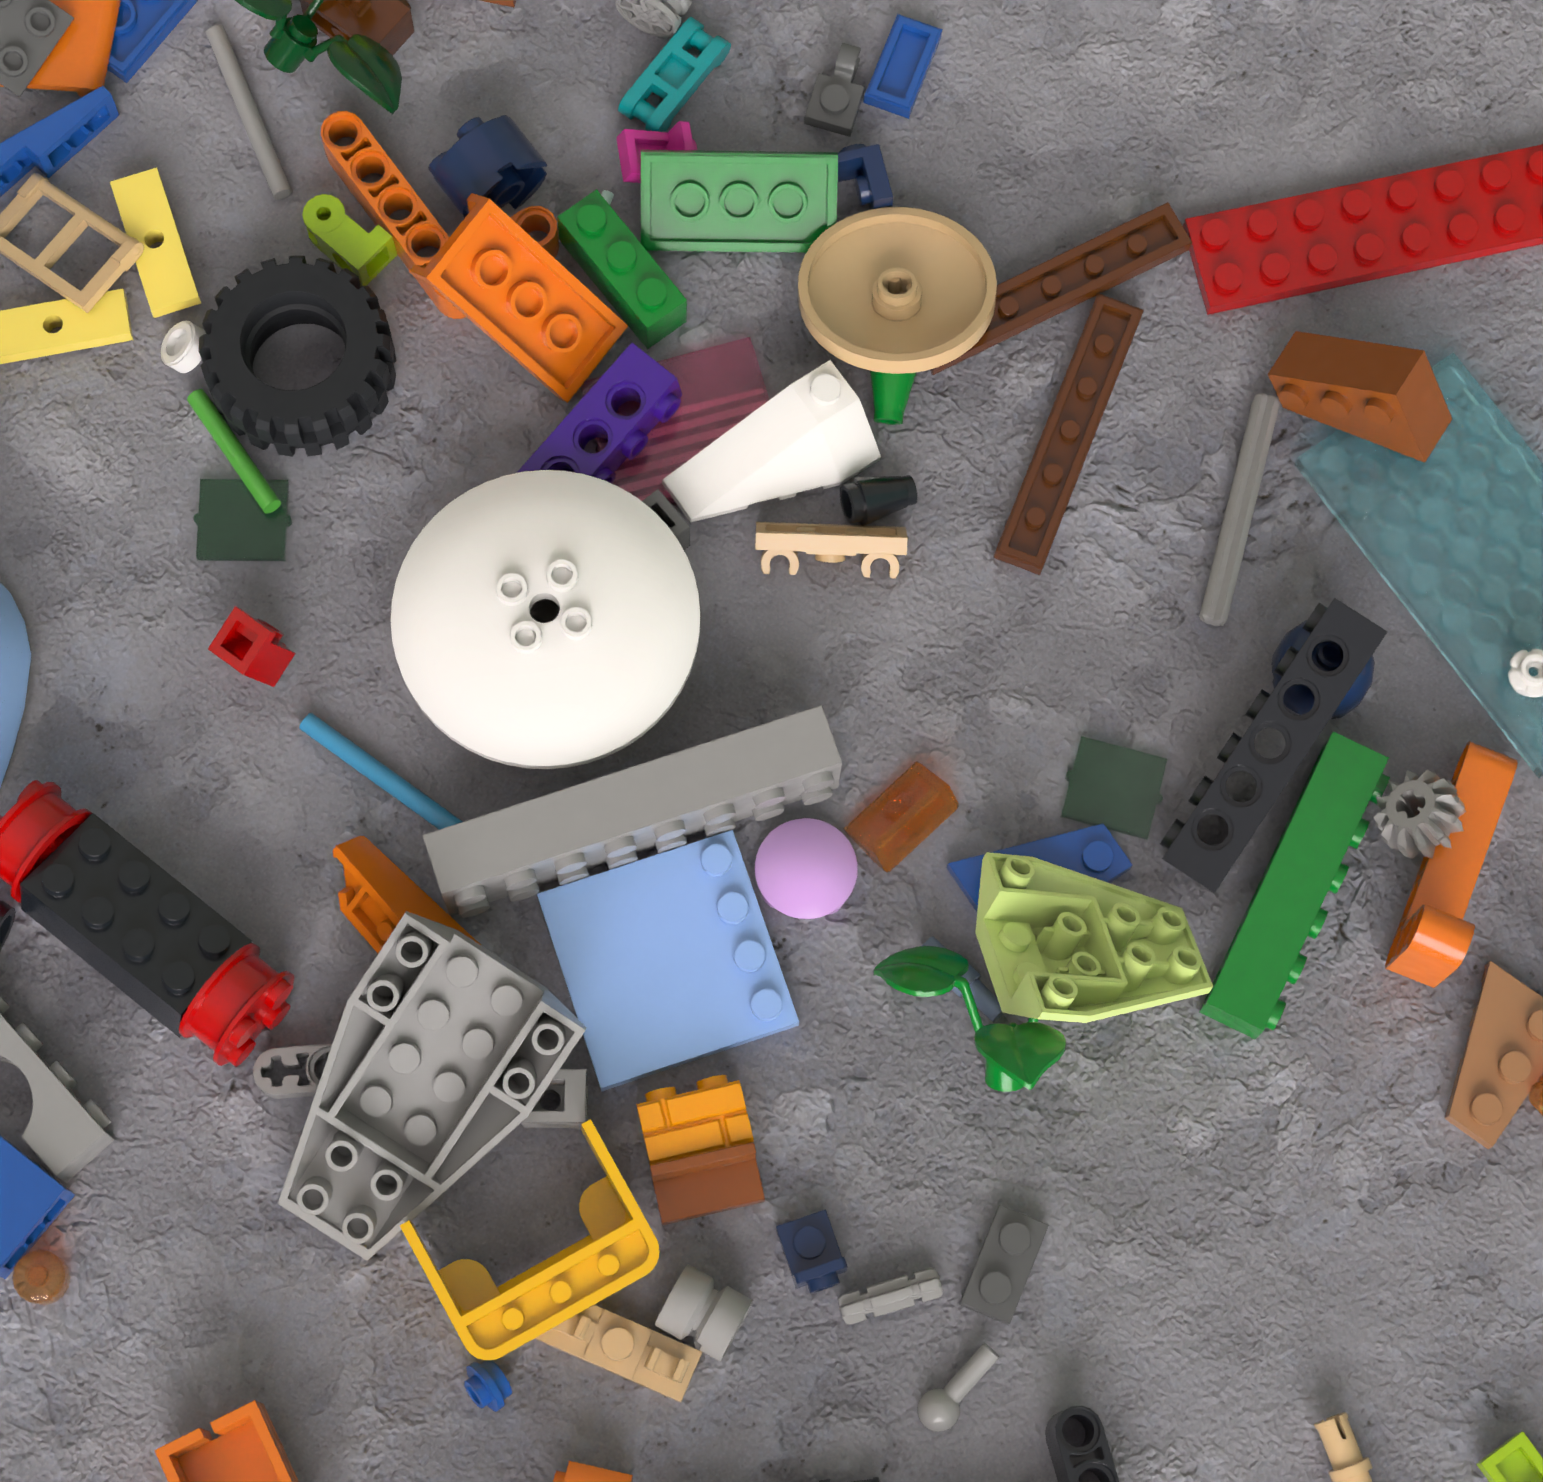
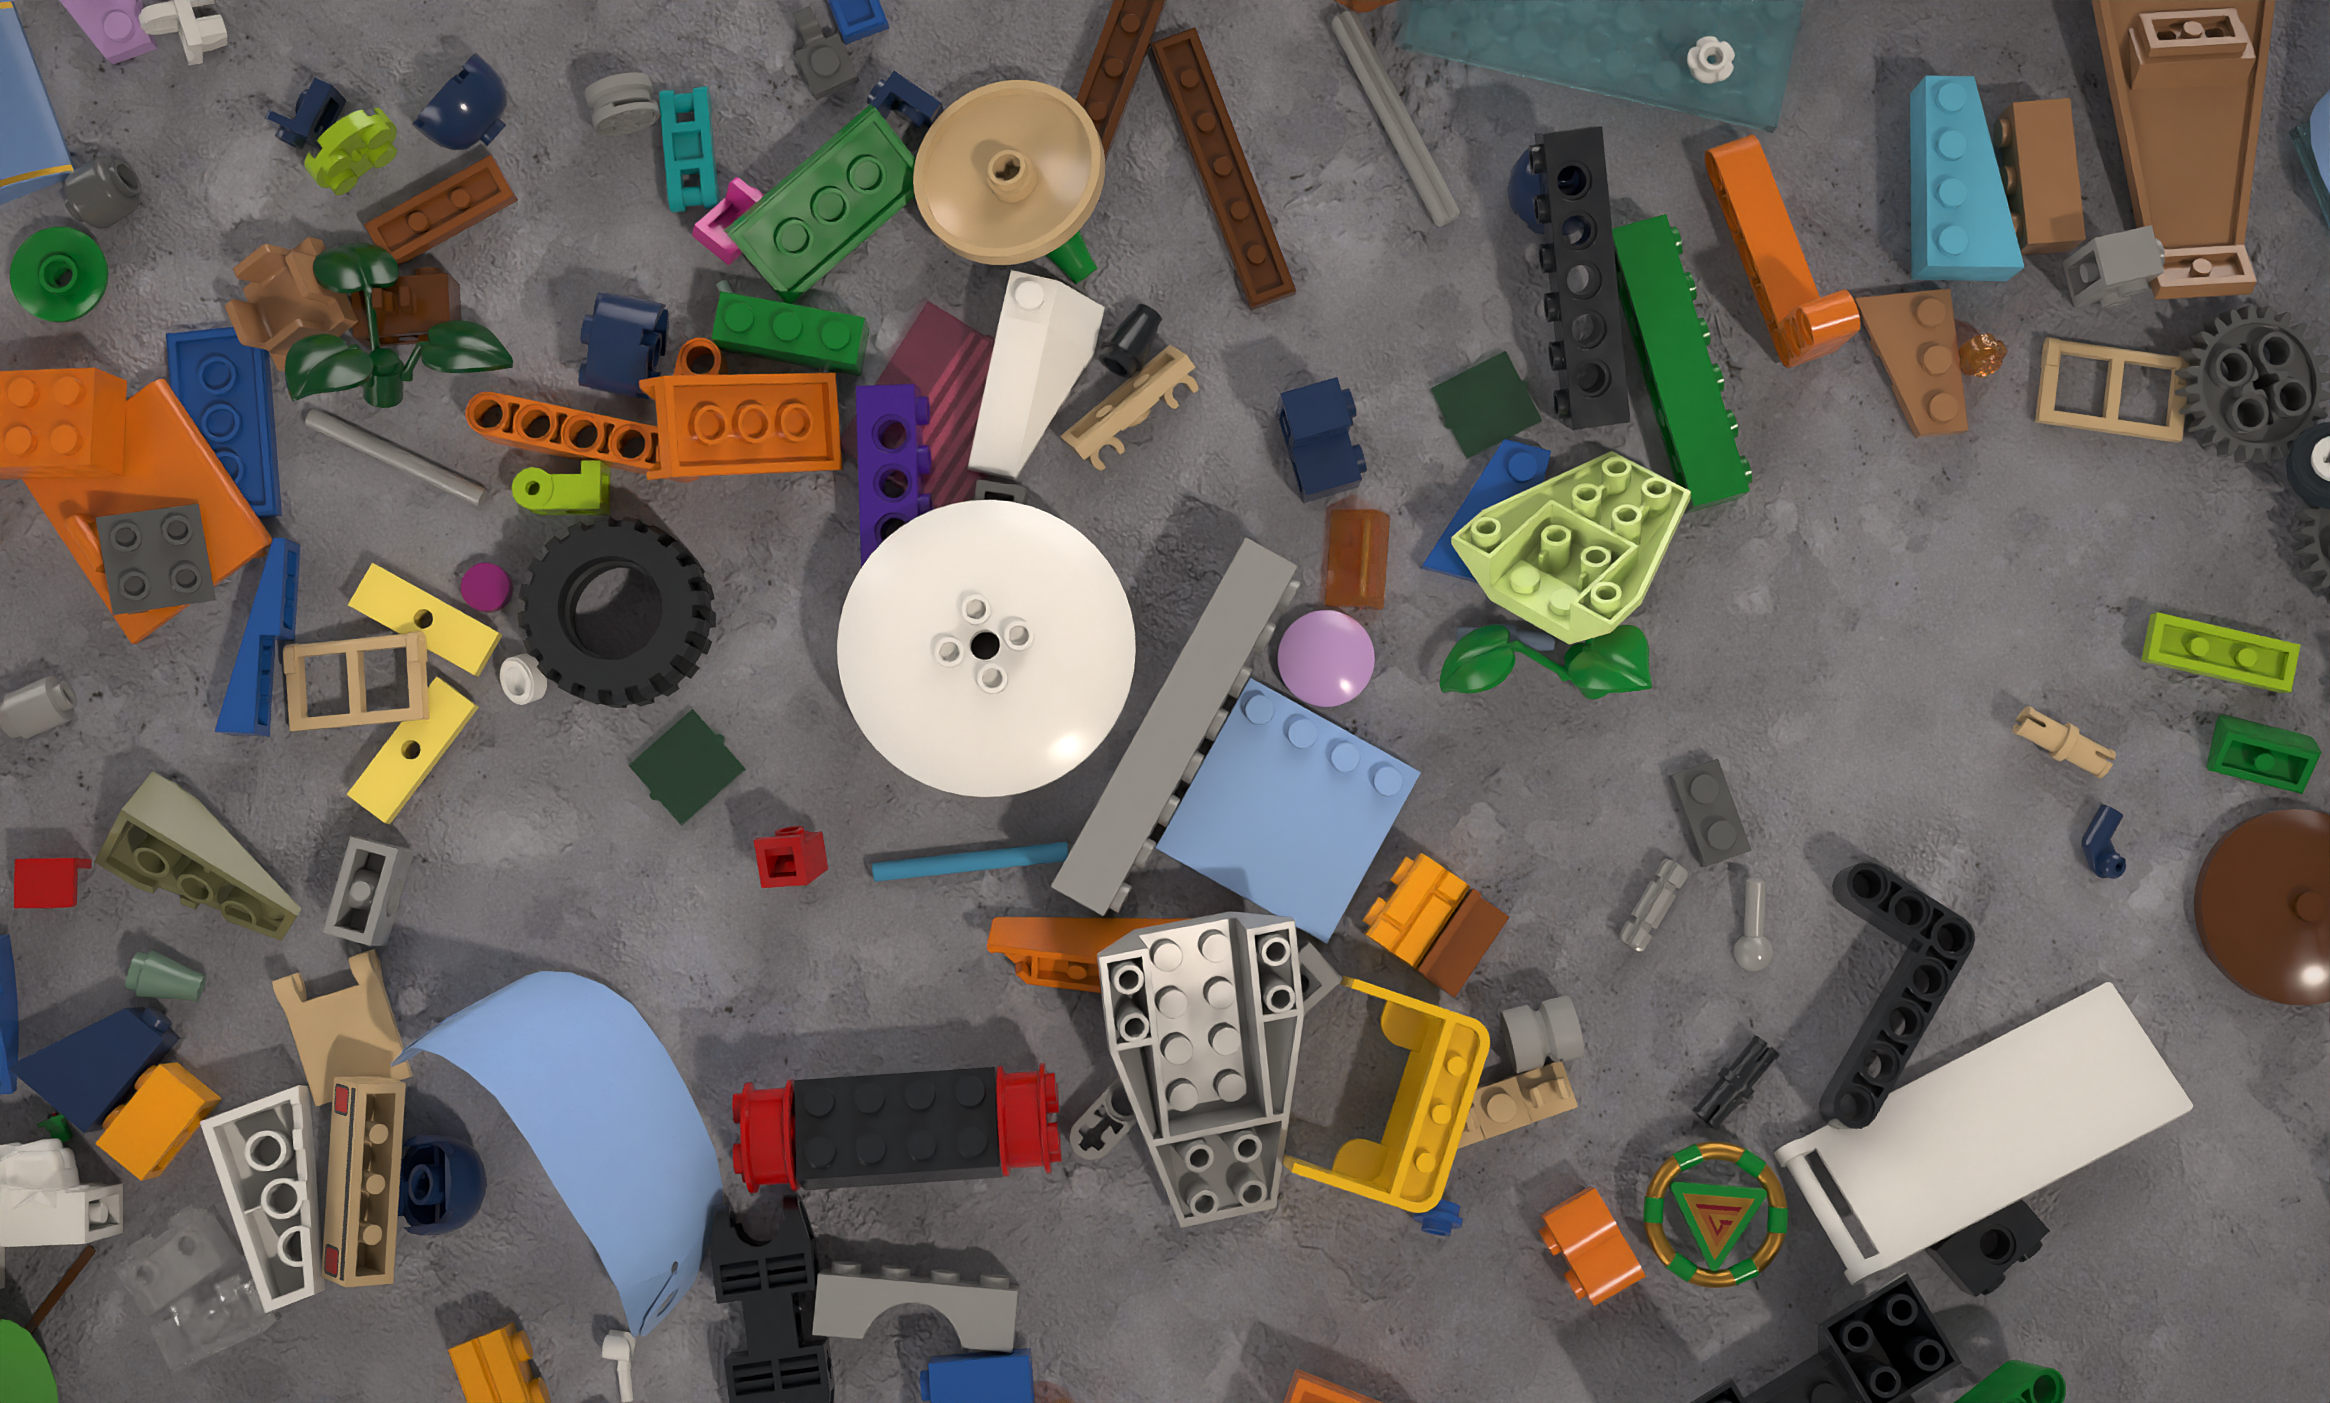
camera: 40 degrees left, 10 degrees up
bright green bar [187,389,281,514] -> none
dark blue bracket [775,1209,848,1294] -> none
light grey gear [1373,769,1466,859] -> none
none -> magenta tile [461,563,513,613]
none -> dark blue brick [1276,377,1367,503]

